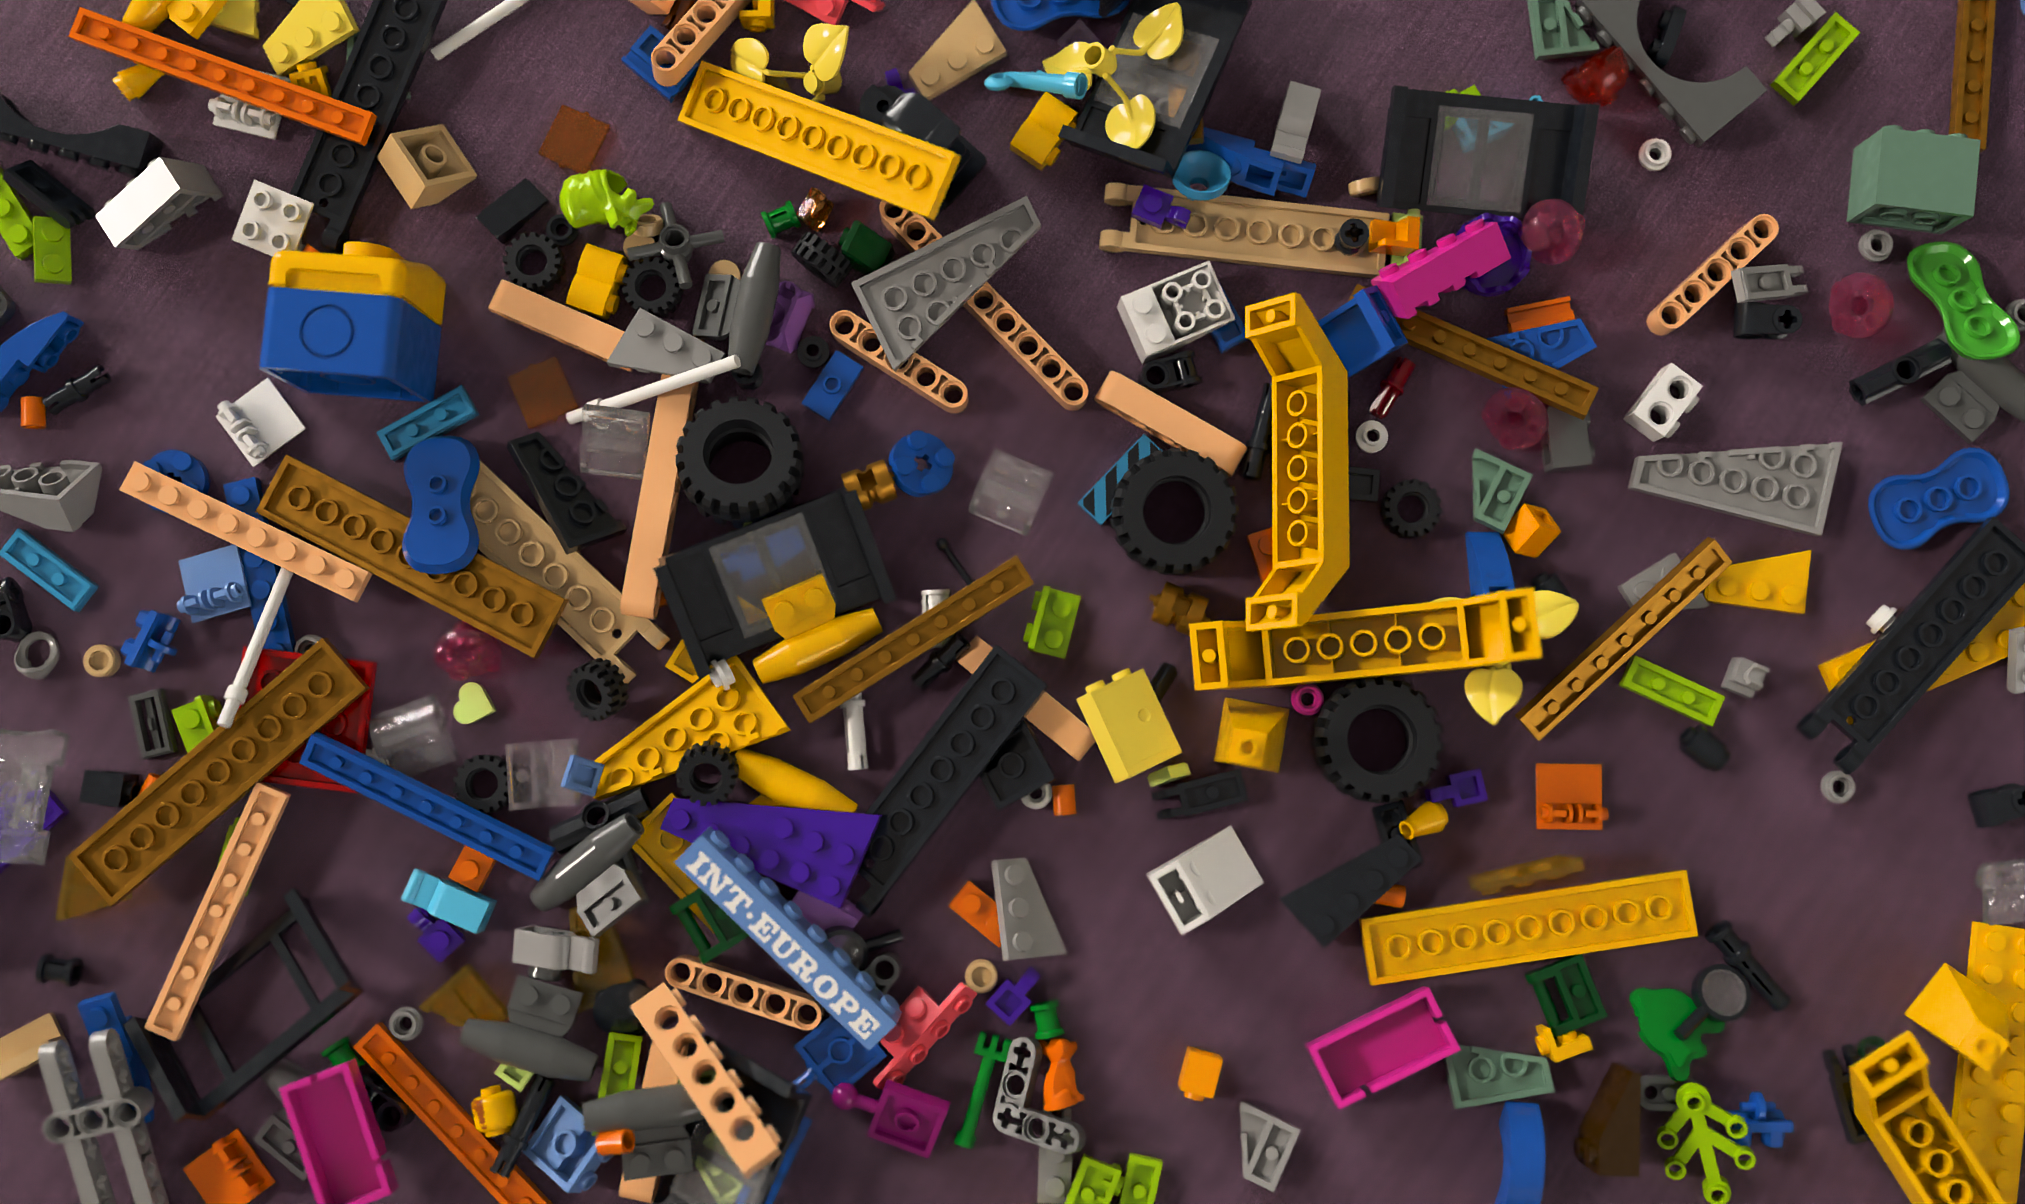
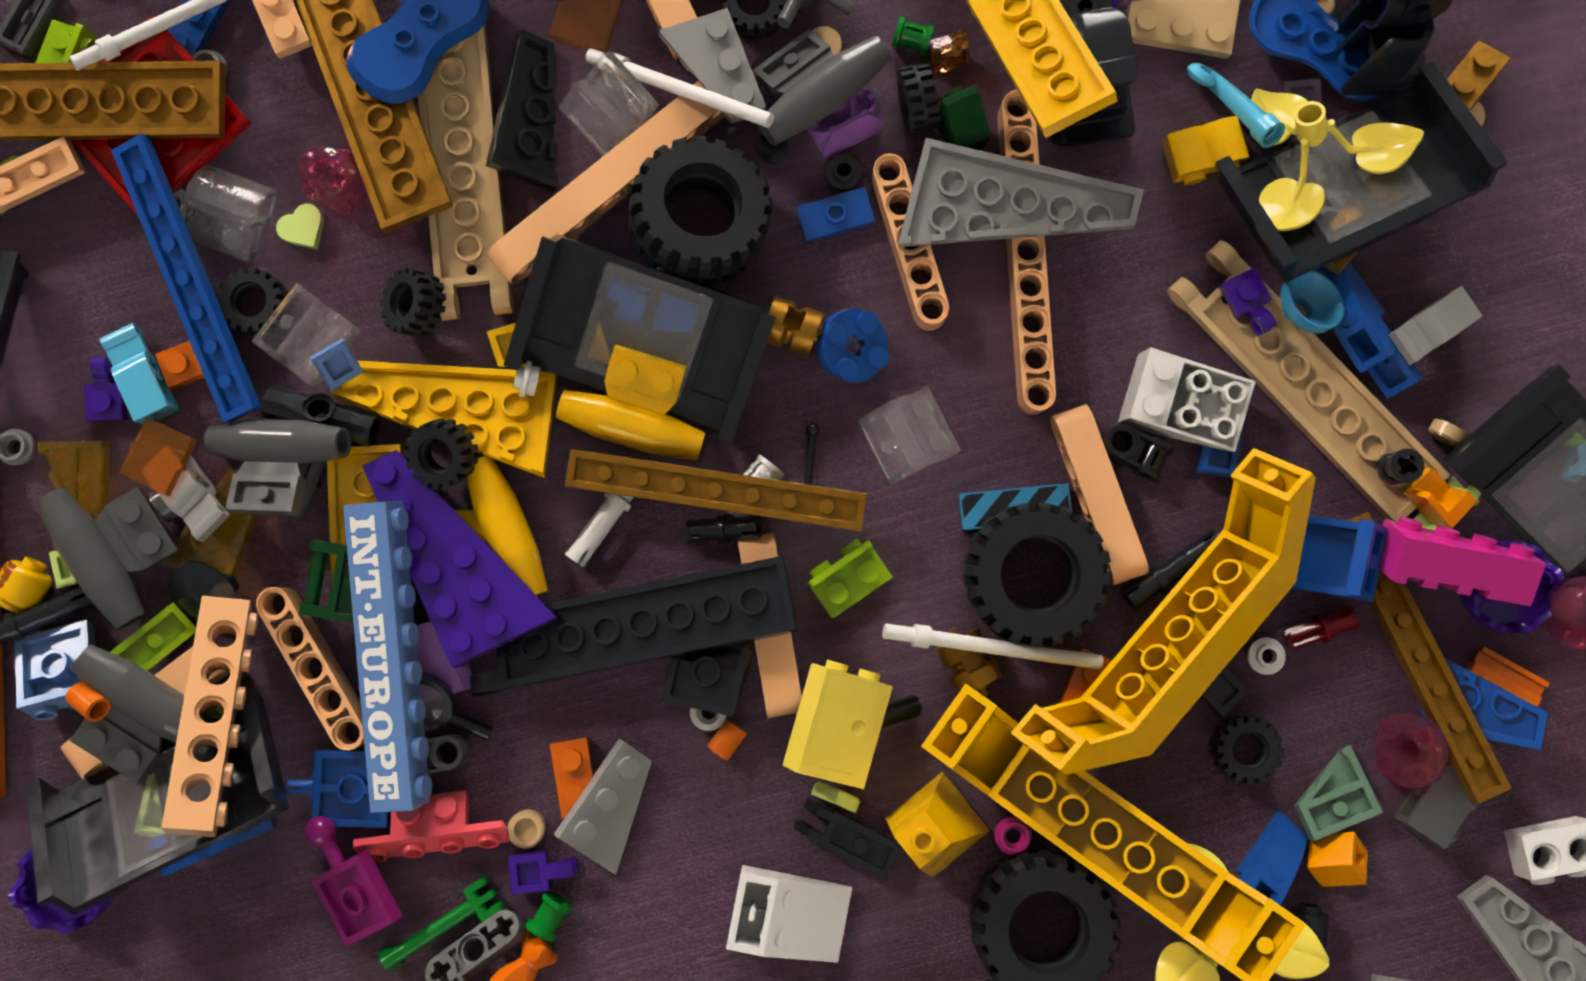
camera: 40 degrees right, 0 degrees up
none -> clear orange piece [119,417,197,496]
none -> white bar [882,623,1104,670]

